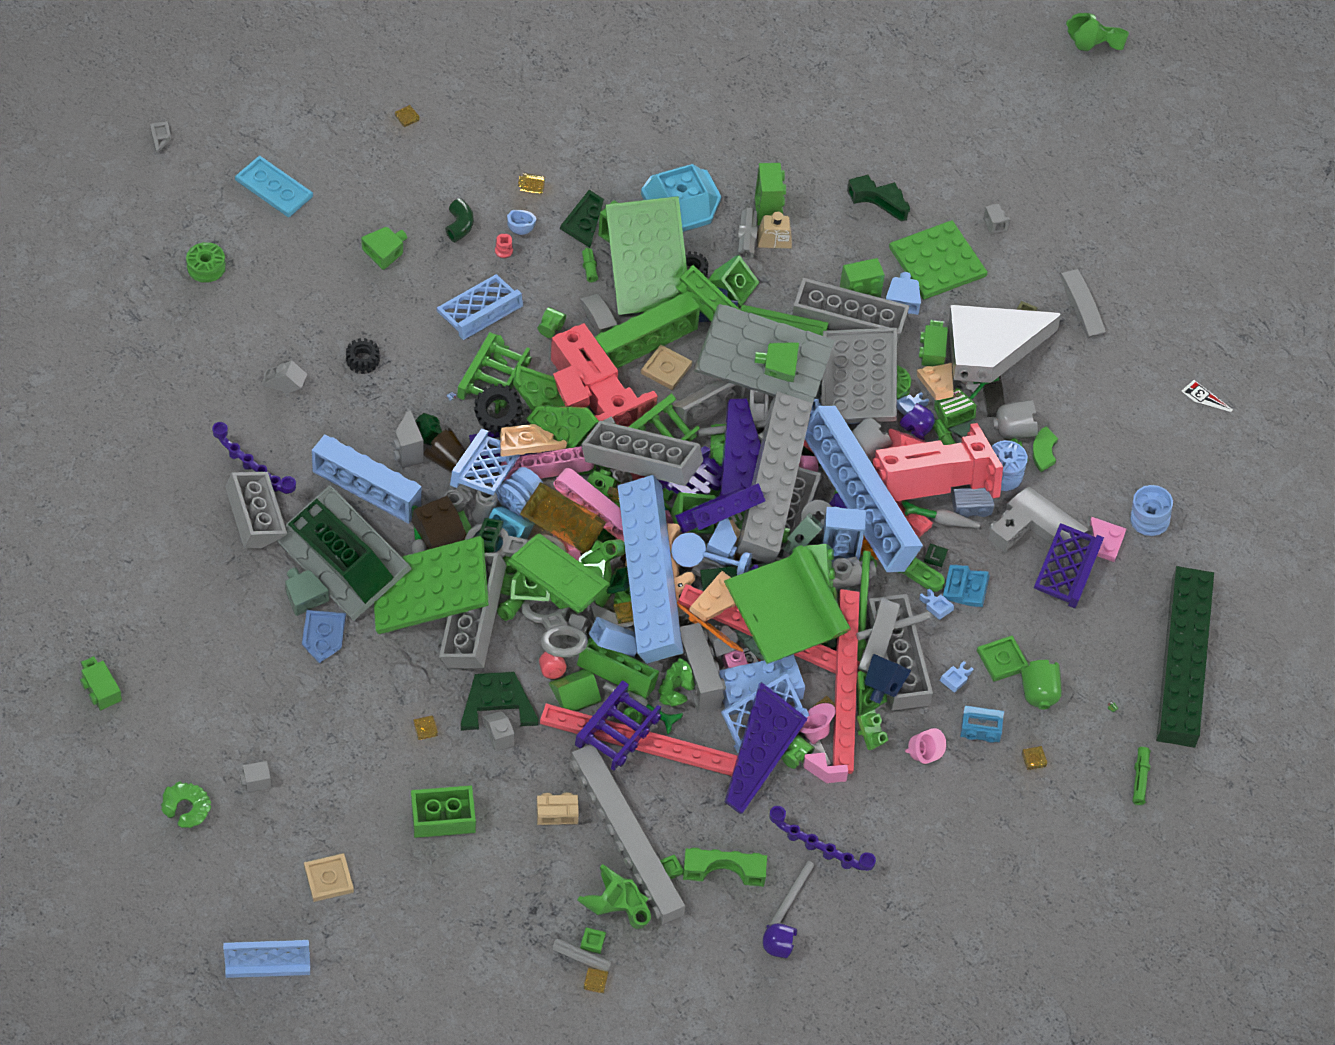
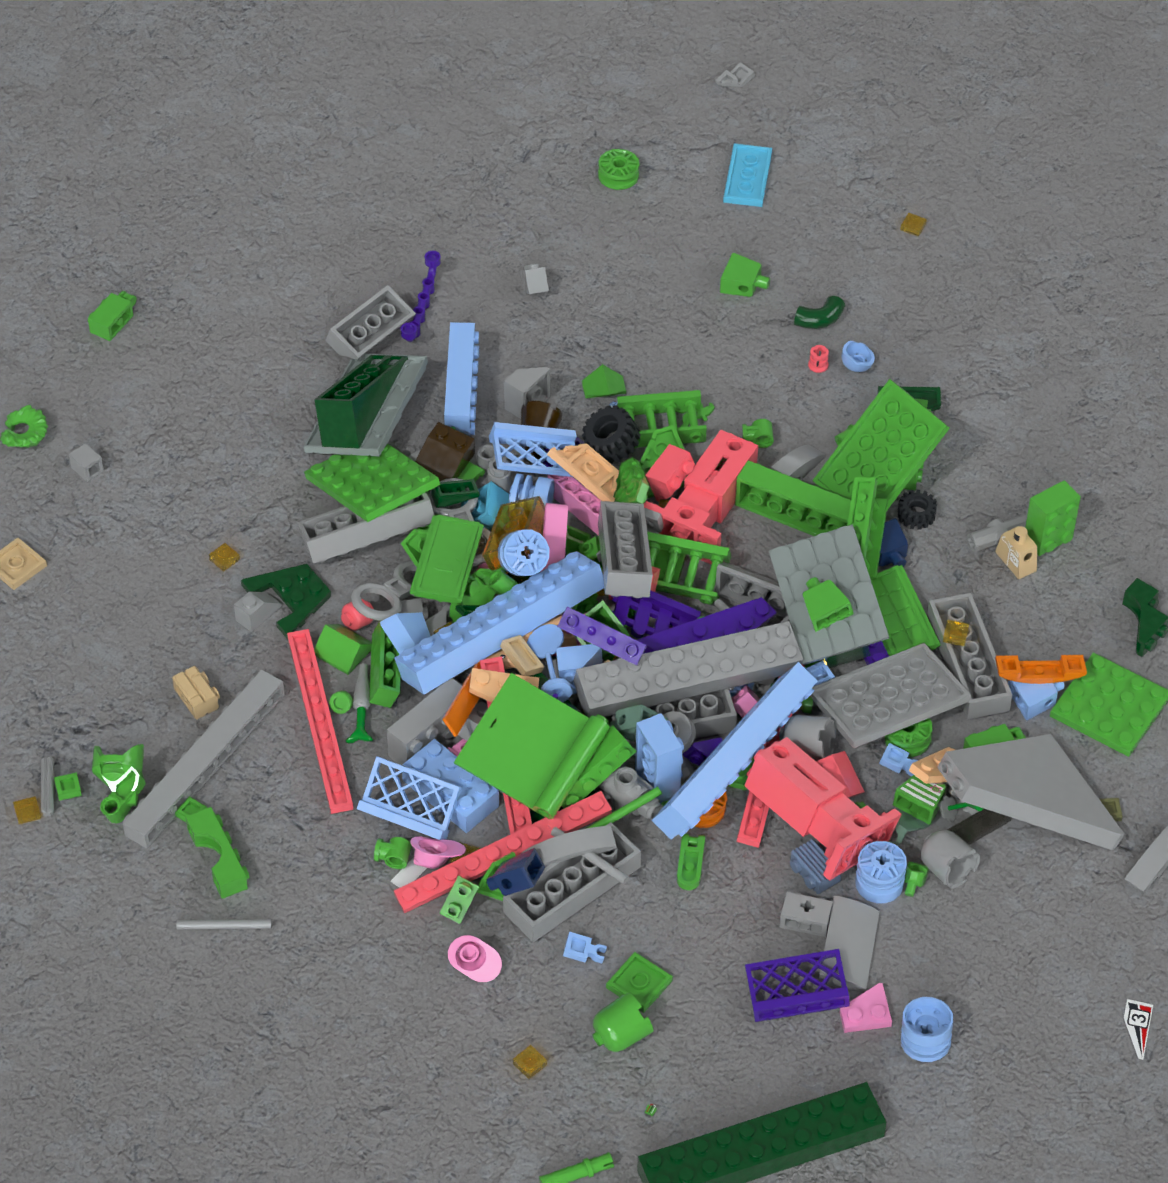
camera: 65 degrees right, 5 degrees down
sand green torso [285,568,329,616] -> none
medium blue tile [302,610,346,663] -> none
black tyre [346,338,380,374] -> none
bright green brick [411,785,476,838] -> none
dark green brick [415,413,442,446] -> none
light blue fence [437,274,523,340] -> none
bright green cone [497,599,524,621] -> none
clear yellow brick [518,173,545,194] -> none
dark purple fence [575,680,662,771] -> none
medium azure piece [641,164,721,232] -> none
tan tile [641,345,692,390] -> none
bright green piece [658,658,695,707] -> none
bright green slope [708,255,759,307] -> none
dark purple wing [724,682,808,814] -> none
dark purple helmet [762,923,797,959] -> none
dark purple bar [769,806,876,871] -> none
bright pink slope [803,753,848,783] -> none
bright green brick [840,258,885,297] -> none
dark purple helmet [899,403,935,440] -> none
light grey piece [901,500,980,529] -> none
light blue plate [920,589,954,620] -> none
dark green tile [924,543,948,568] -> none
bright green axle [933,419,956,445] -> none
dark azure slope [943,565,990,607] -> none
dark azure window [960,705,1004,743] -> none
bright green tile [1032,426,1058,472] -> none
none -> light blue wheel [498,530,549,576]
none -> tan tile [500,635,544,676]
none -> bright green slope [582,364,626,399]
none -> clear yellow plate [943,620,969,647]
none -> orange slope [995,655,1087,684]

